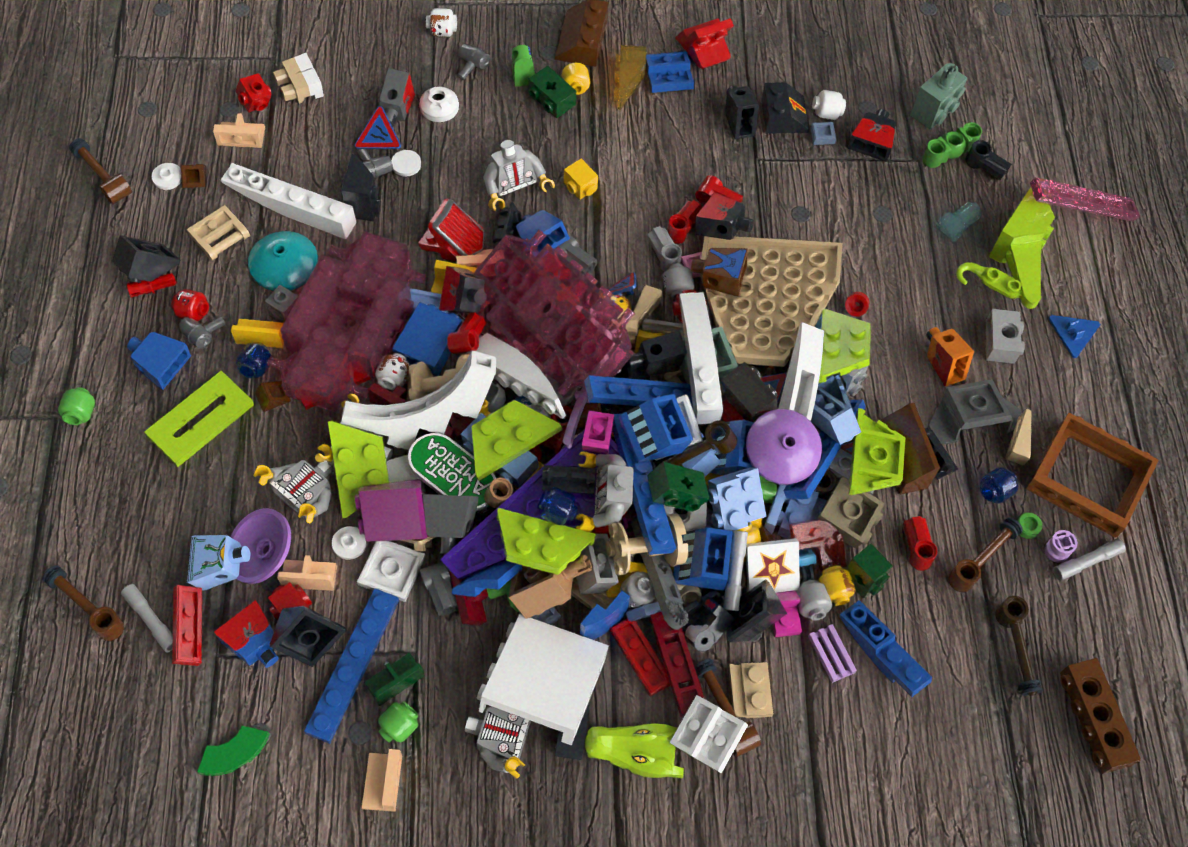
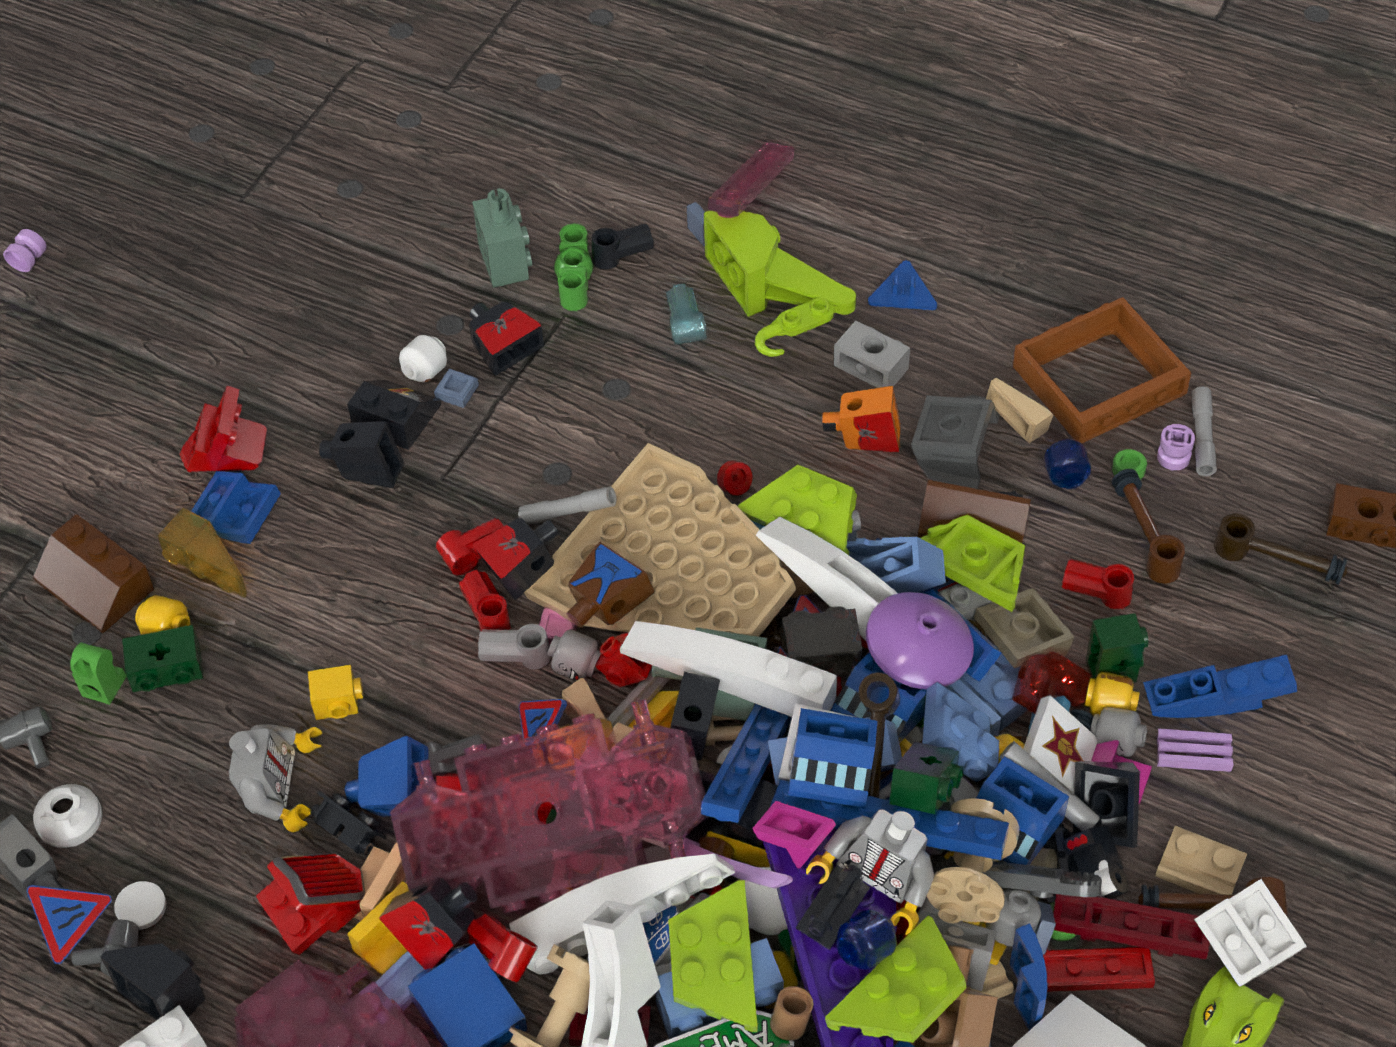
camera: 55 degrees left, 10 degrees down
none -> light grey piece [518,486,617,525]

